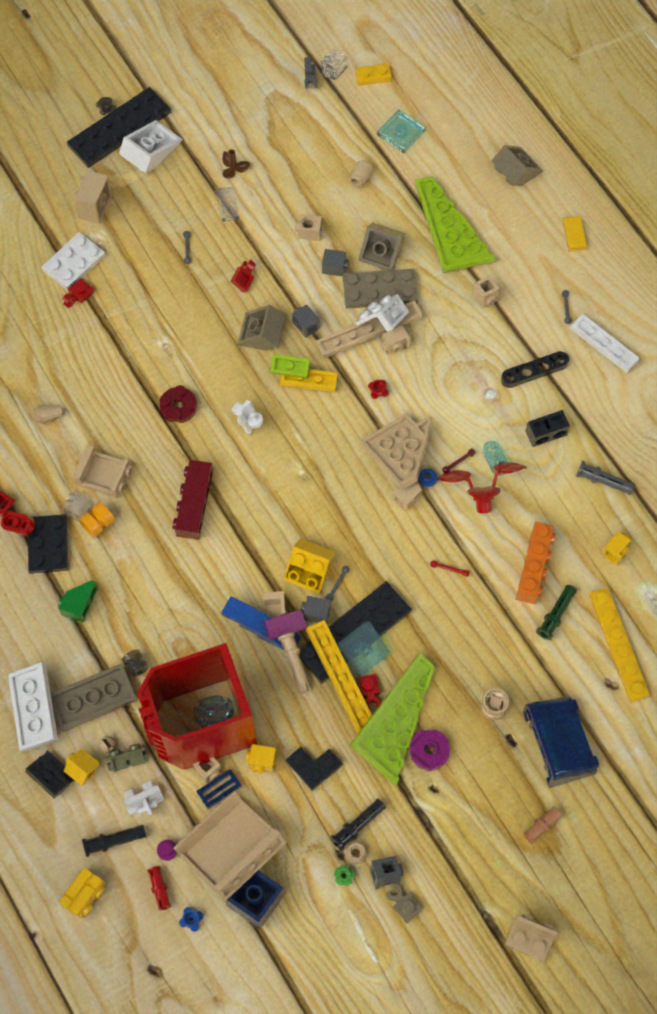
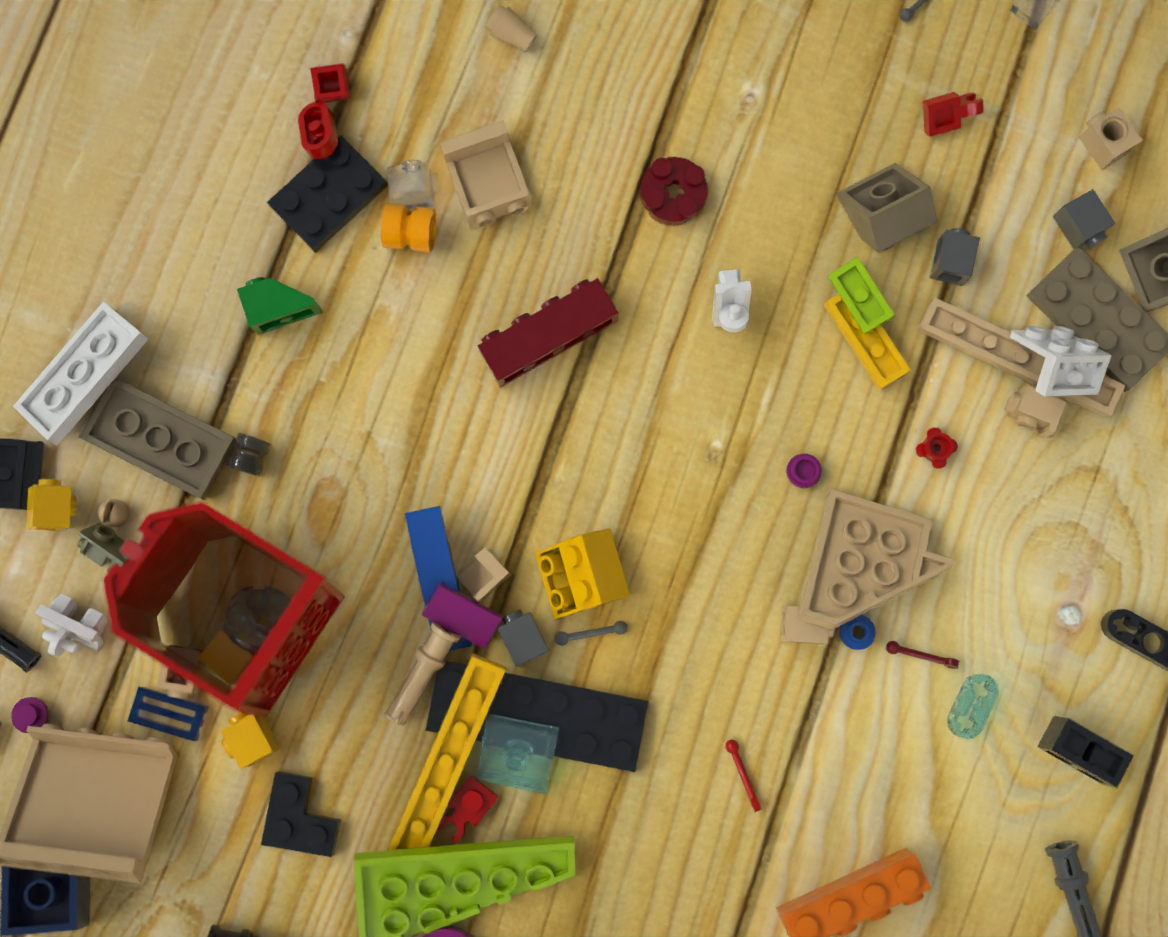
camera: 55 degrees right, 15 degrees up
red plant [437,462,527,513] -> none
none -> magenta plate [786,454,822,489]

